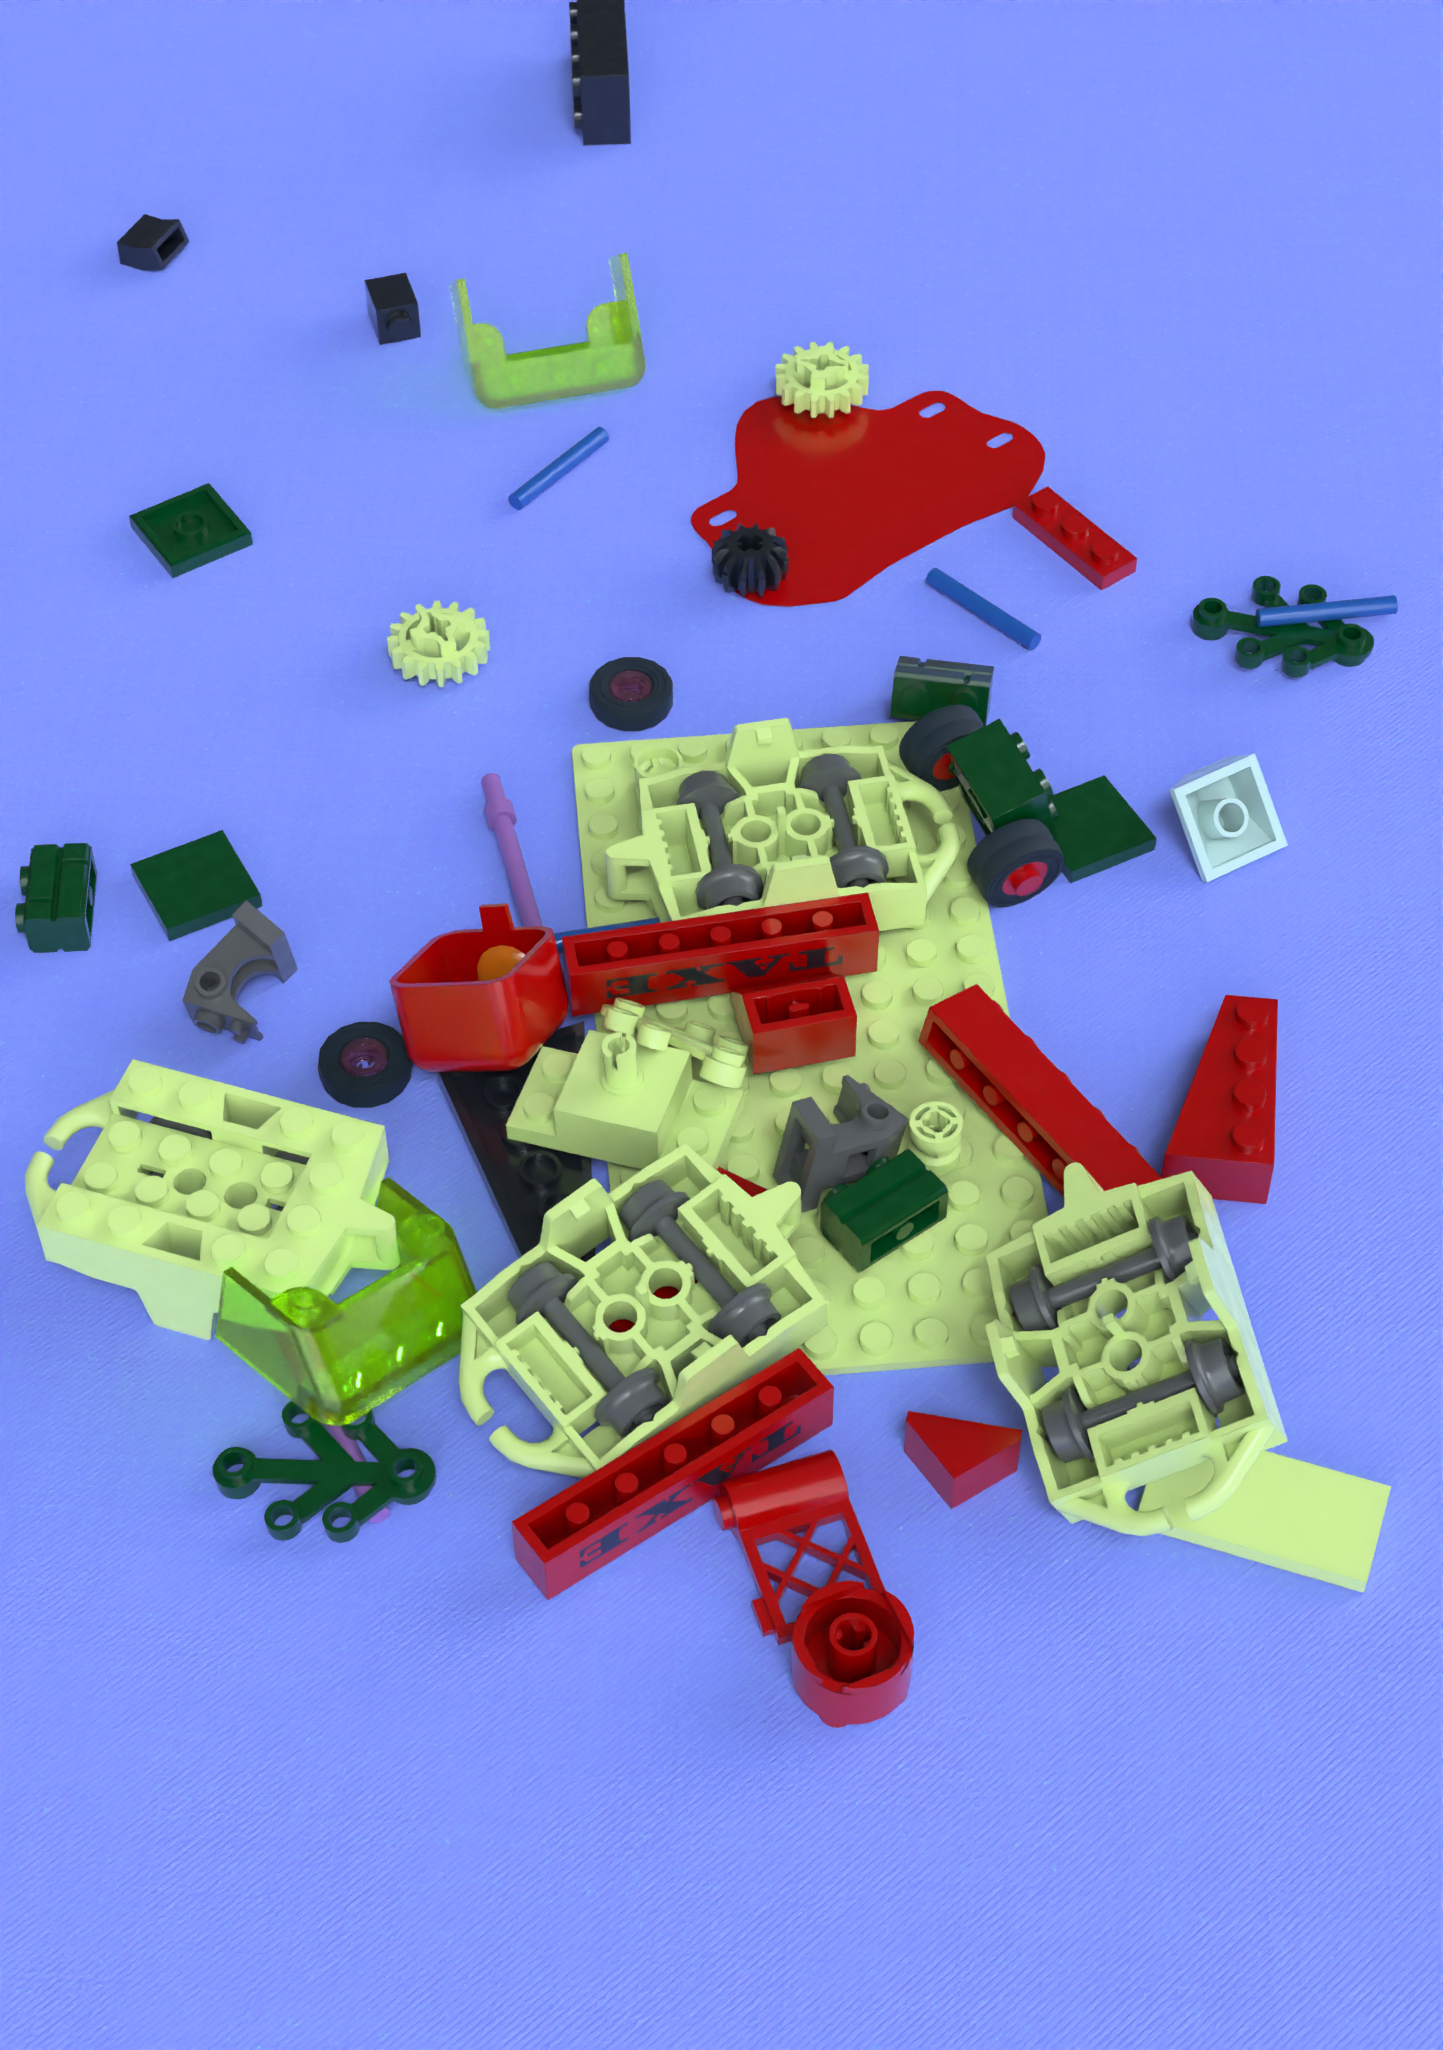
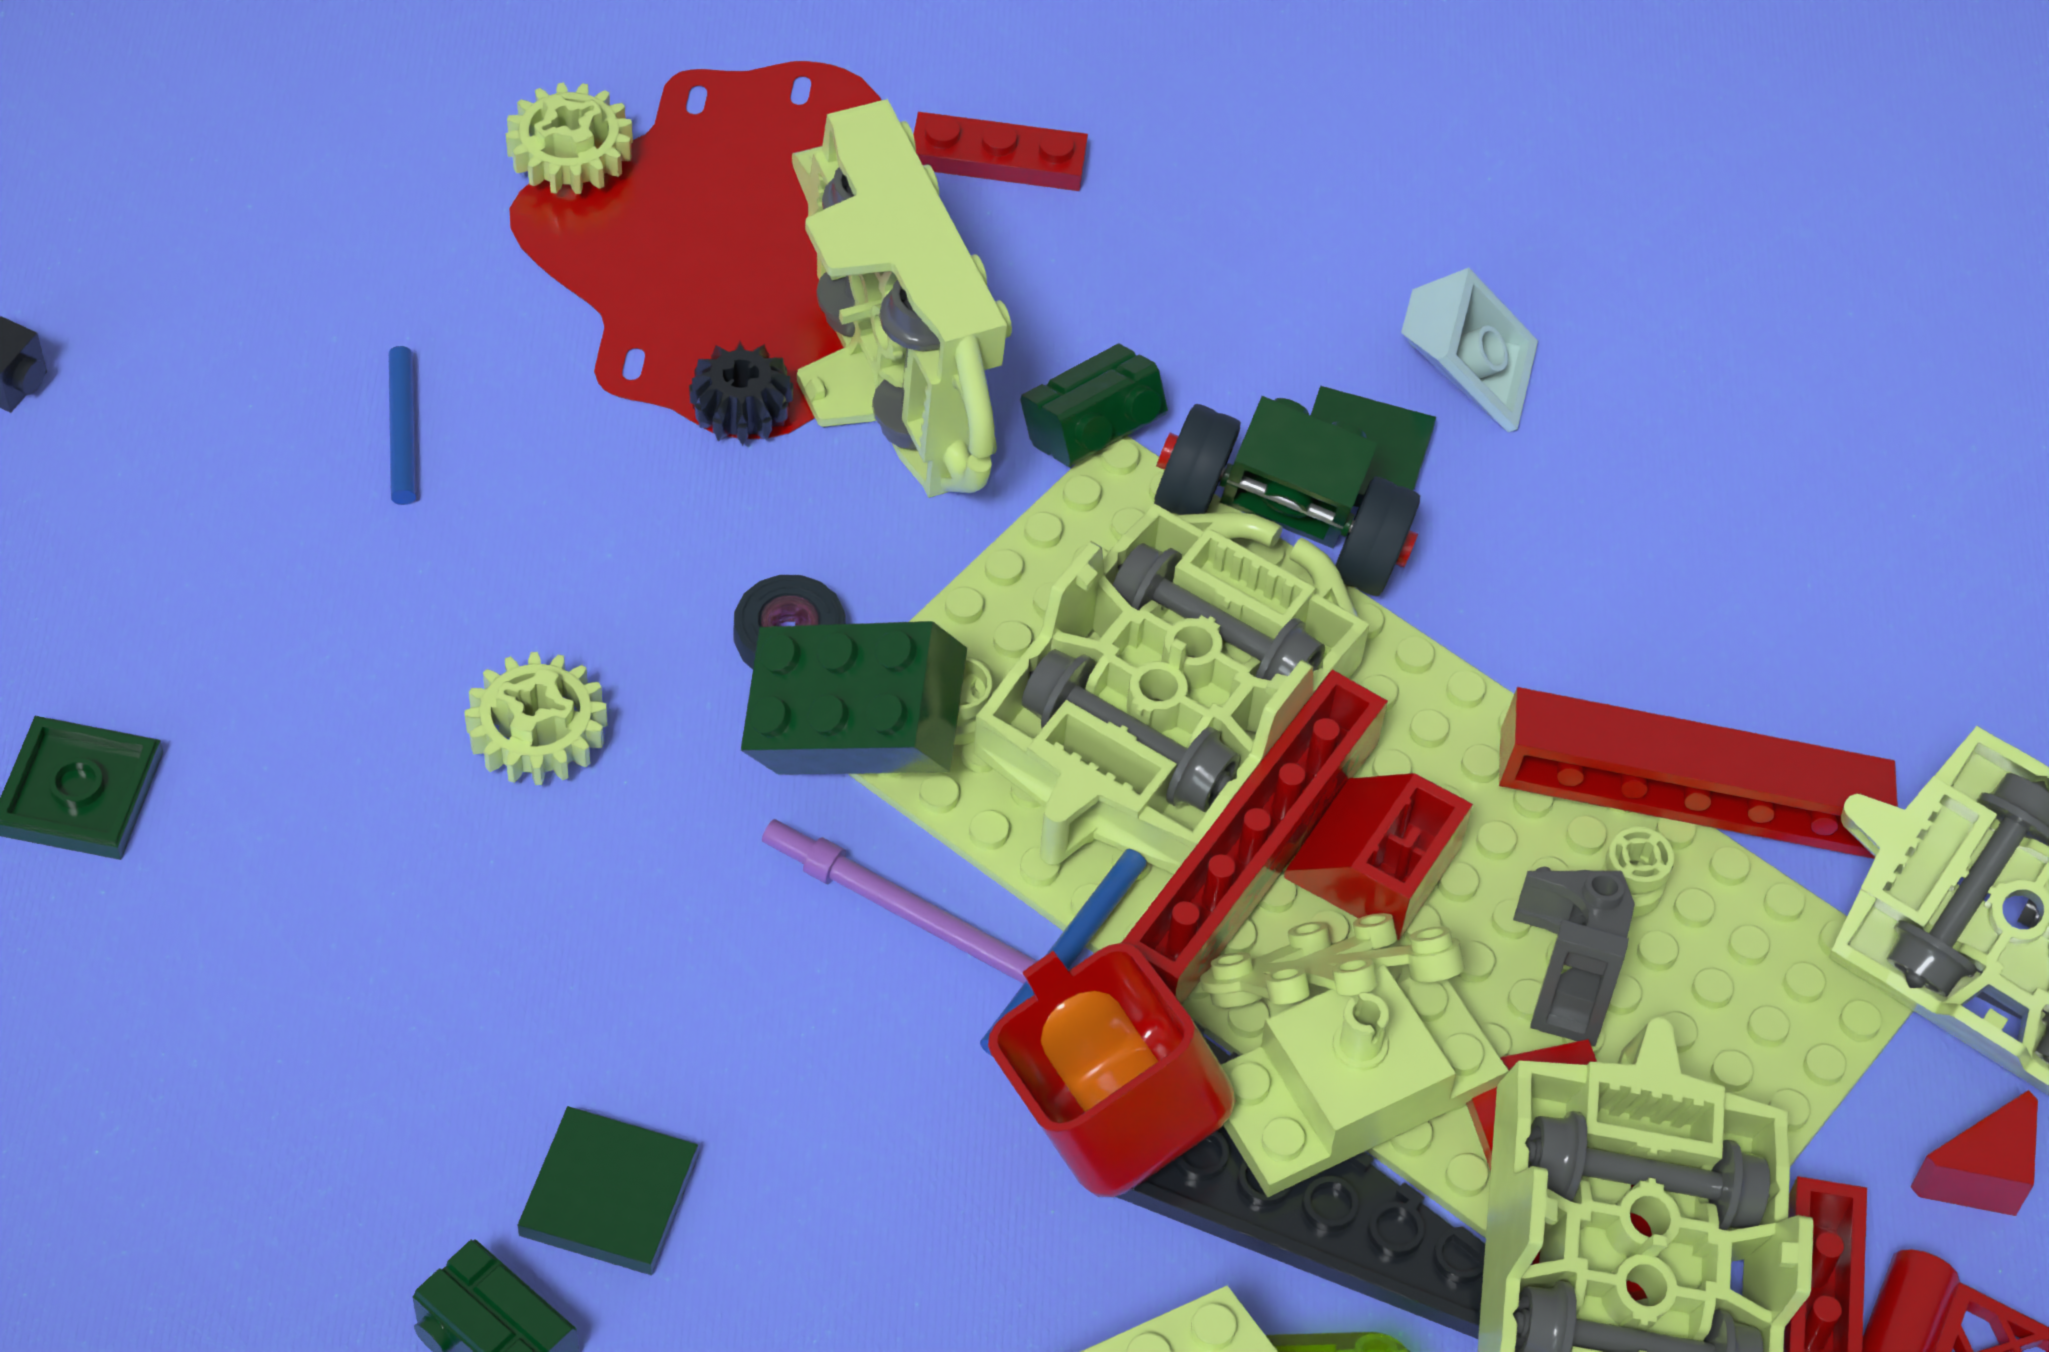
camera: 50 degrees left, 5 degrees up
dark grey tile [182,901,298,1044] -> none
black bush [318,1022,412,1108] -> none
clear neon green windscreen [449,252,646,409] -> none
dark green brick [820,1149,948,1272] -> none
blue bar [926,567,1041,650] -> none
red wedge [1161,995,1278,1204] -> none
dark green plant [1191,576,1374,678] -> none
blue bar [1255,595,1398,628] -> none
none -> dark green brick [741,621,967,775]
none -> yellowish green piece [792,99,1012,498]

